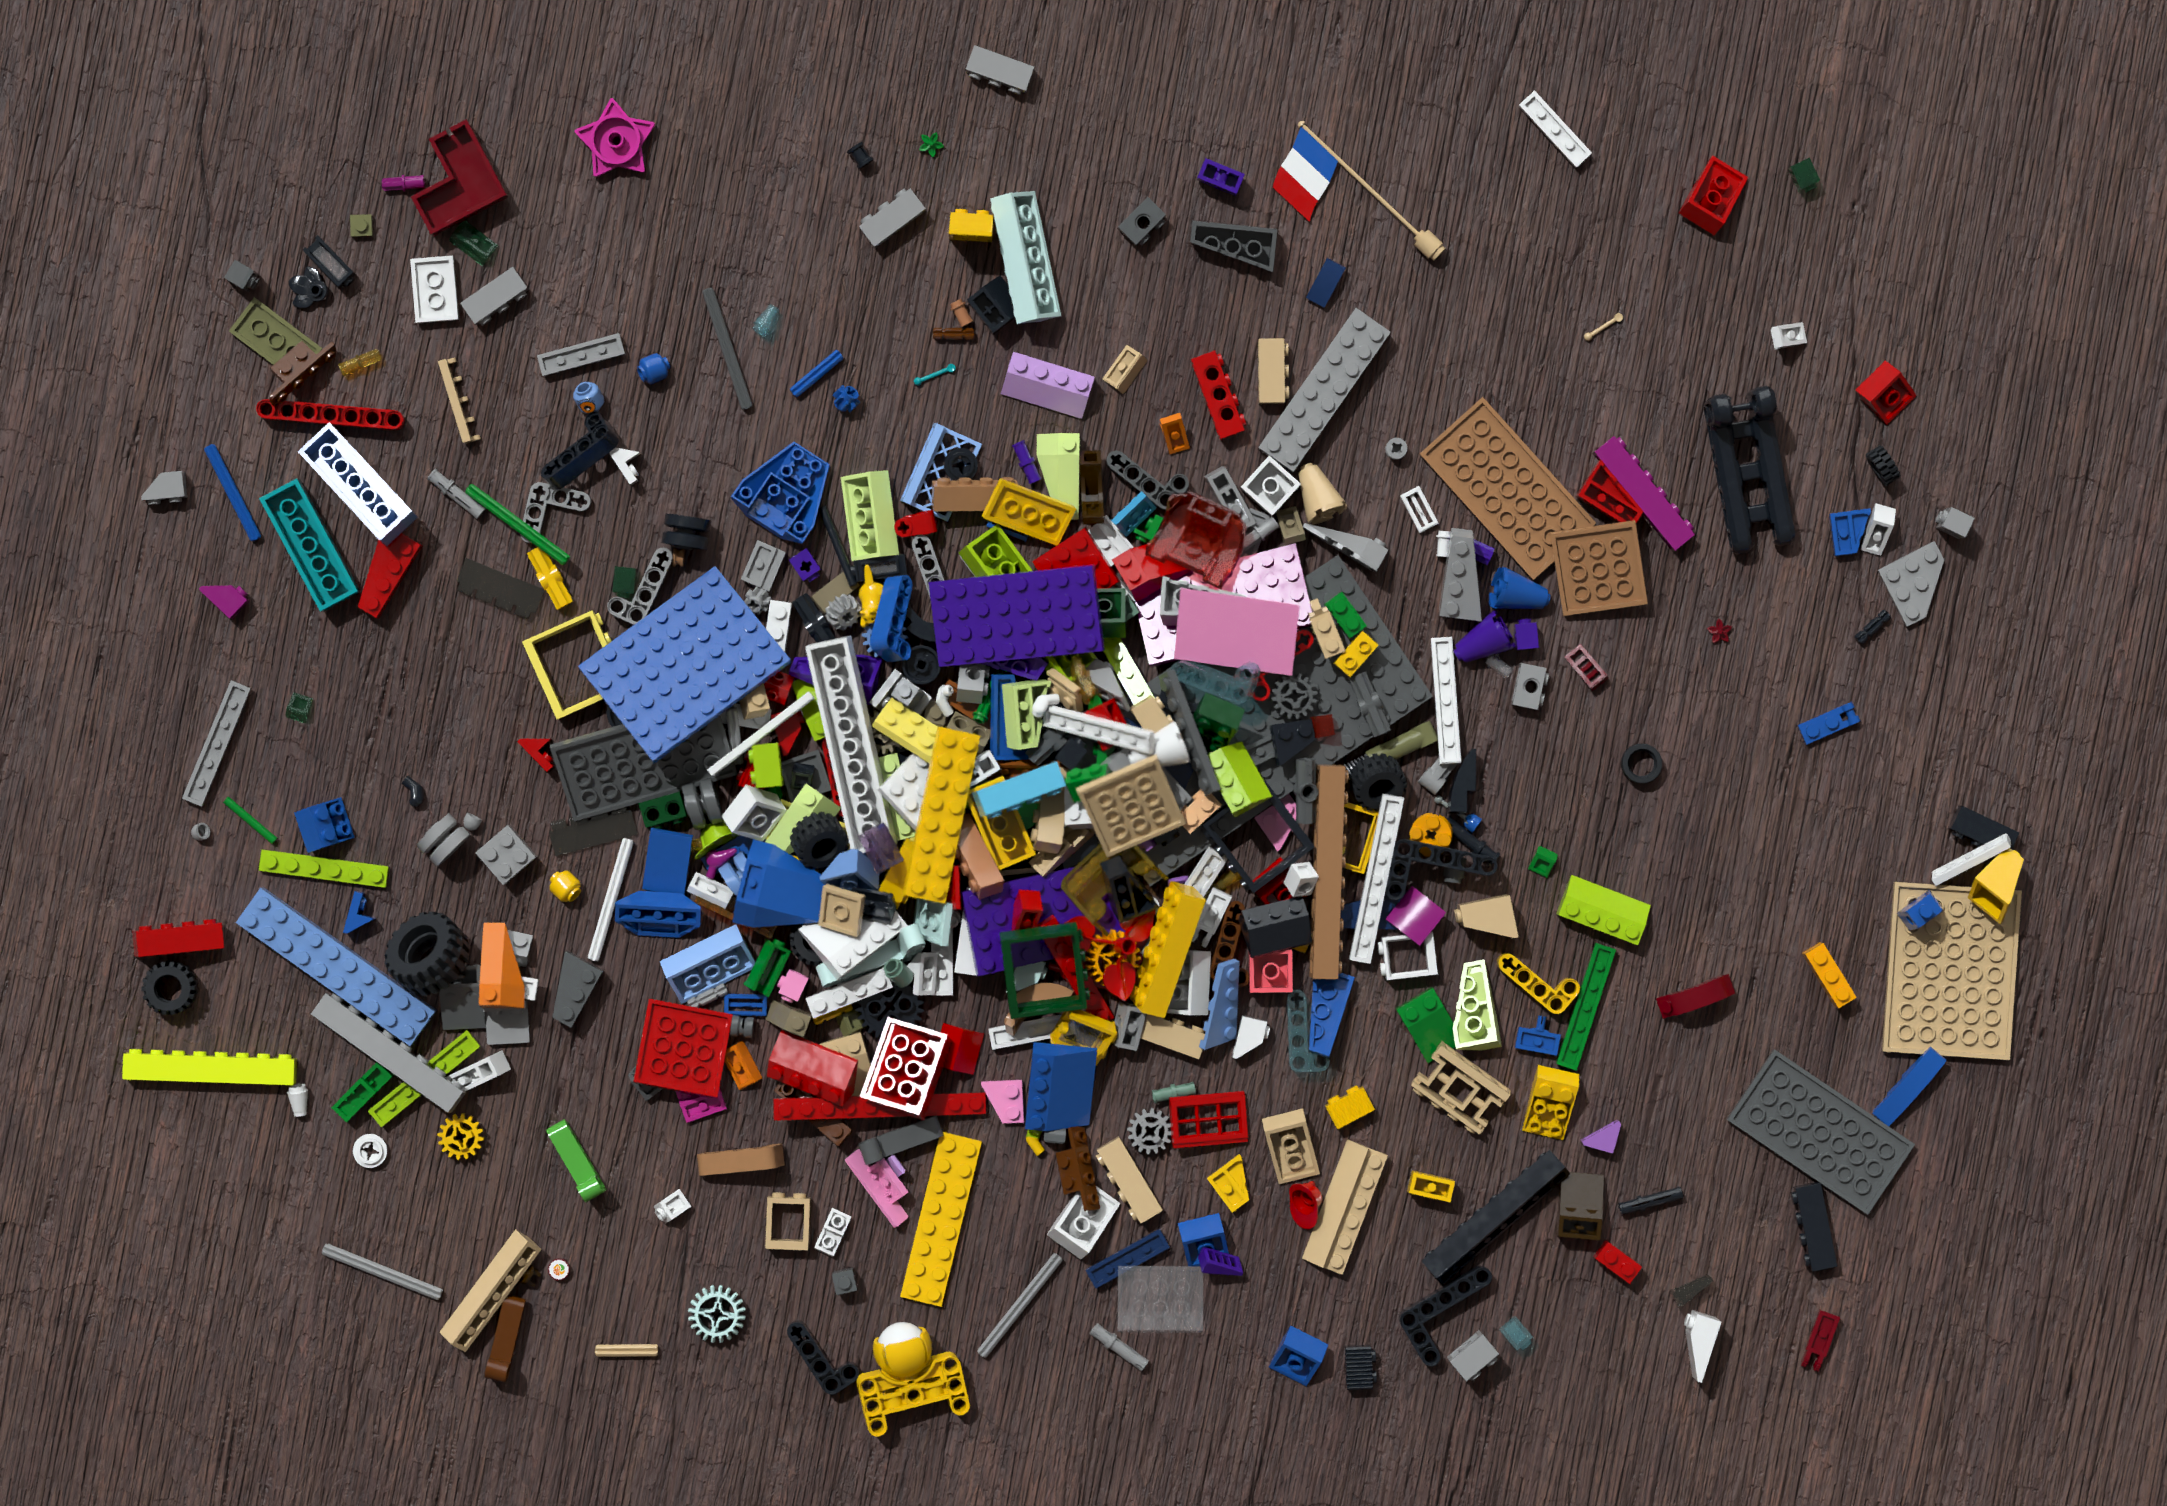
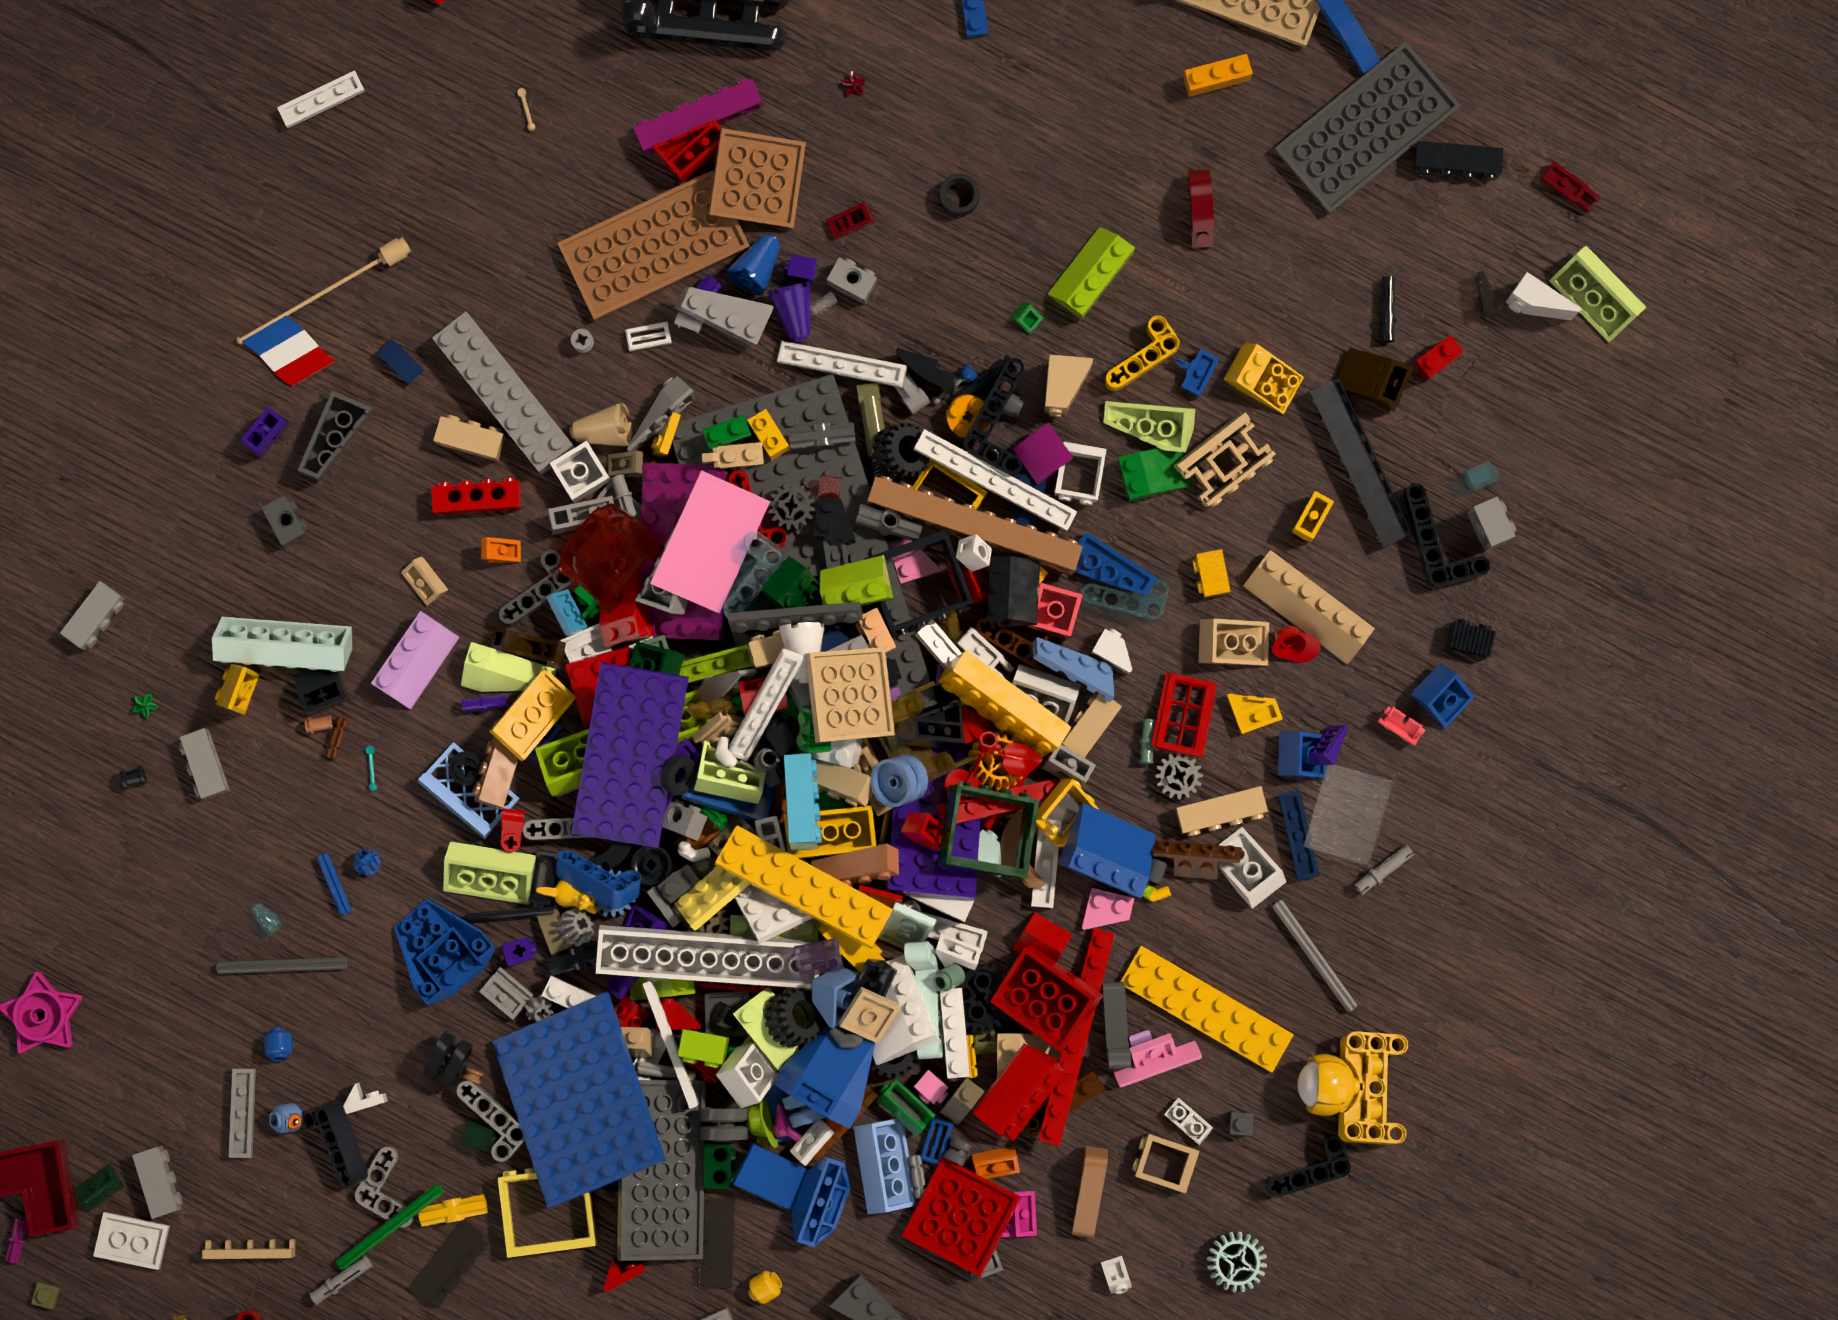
camera: 80 degrees left, 5 degrees down
white axle [588,838,634,961] -> none
green plate [1556,943,1616,1071] -> none
medium lavender slope [1580,1120,1621,1154] -> none
none -> yellow wing [651,412,681,457]
none -> black tyre [661,755,697,795]
none -> dark grey brick [753,748,779,772]
none -> dark grey arm [829,1026,863,1049]
none -> medium blue wheel [870,754,928,807]
none -> coral hinge [1378,706,1425,746]
none -> yellowish green slope [1549,246,1646,342]

